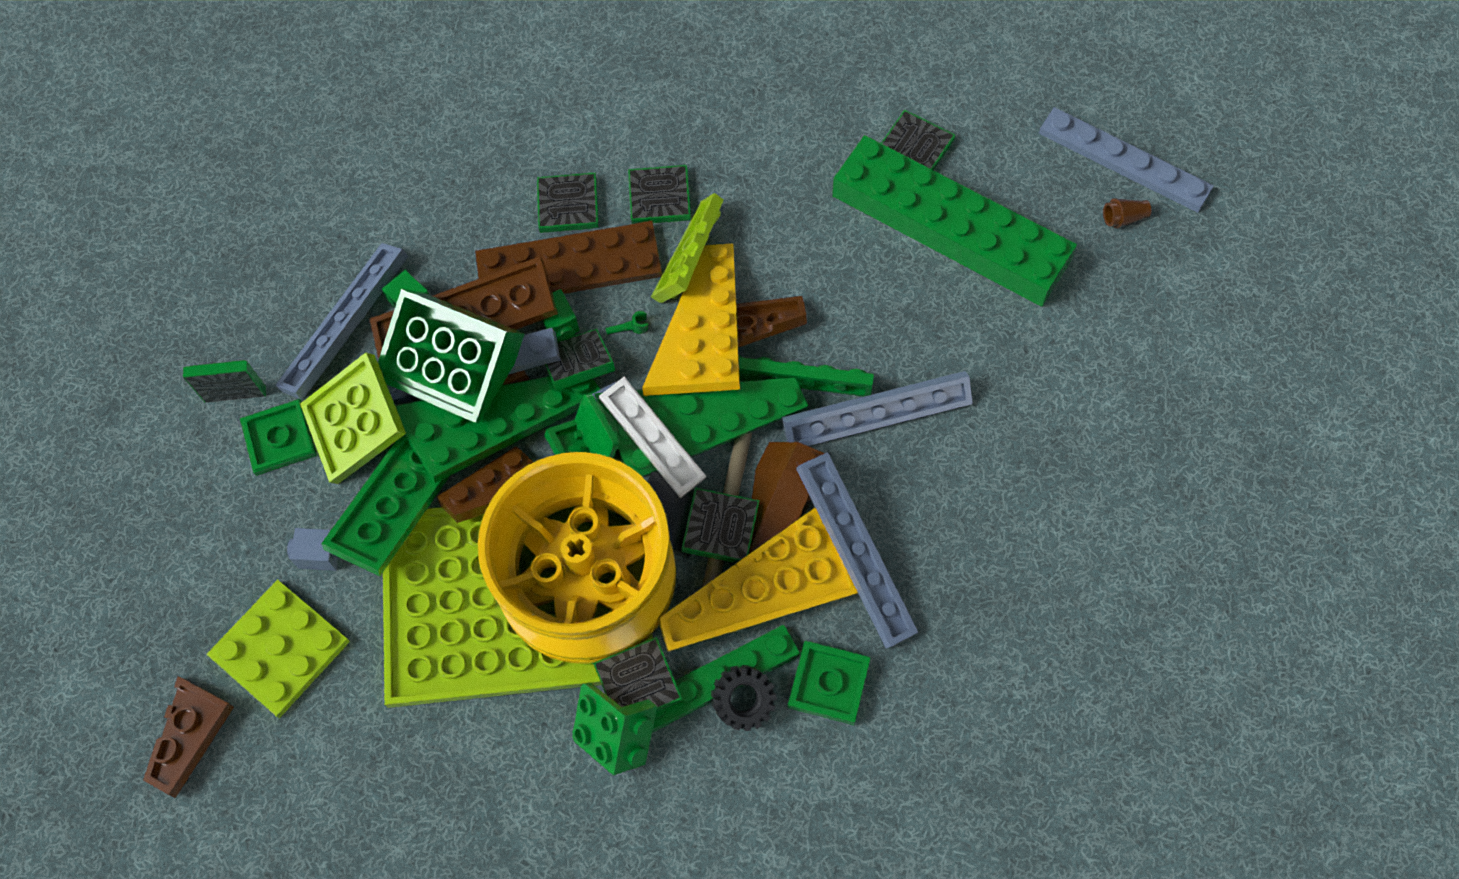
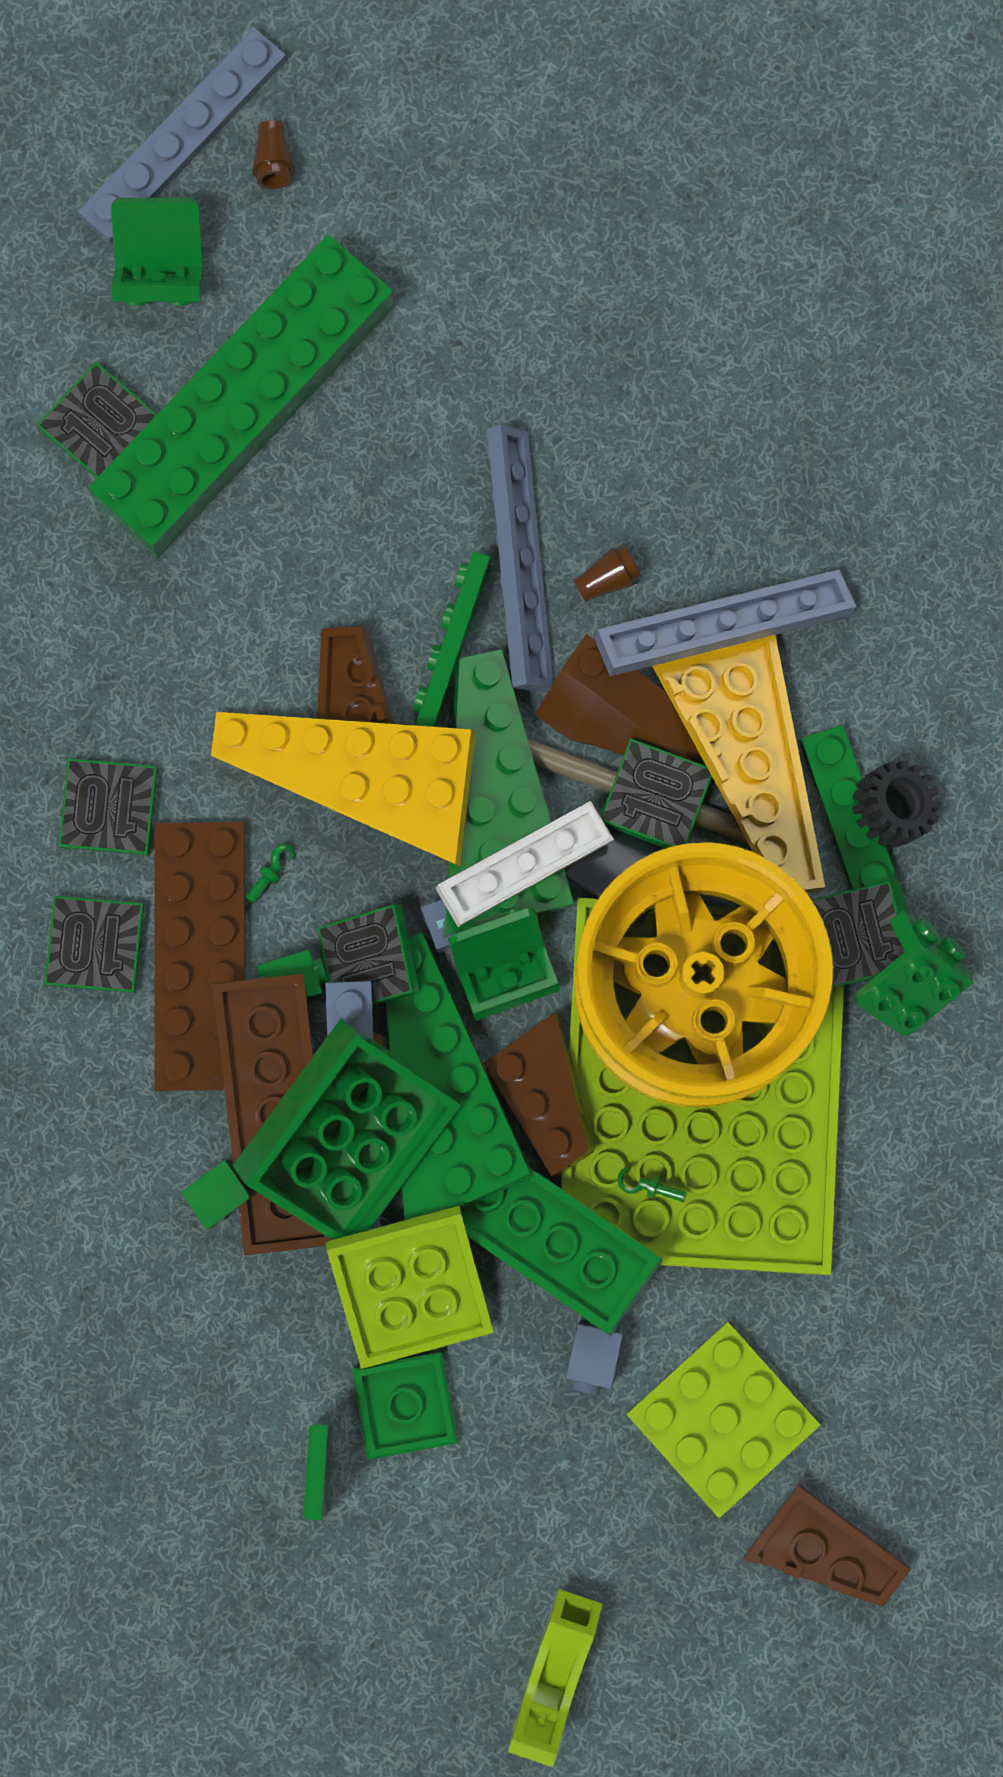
camera: 85 degrees left, 15 degrees up
sand blue plate [276,243,408,400] -> none
green hand [606,311,649,335] -> none
lime wing [651,193,724,303] -> none
green plate [788,641,871,725] -> none
none -> green bracket [111,198,204,306]
none -> green hand [245,844,296,904]
none -> lime arch [508,1589,603,1767]
none -> reddish brown cone [573,545,642,602]
none -> green hand [617,1167,687,1202]

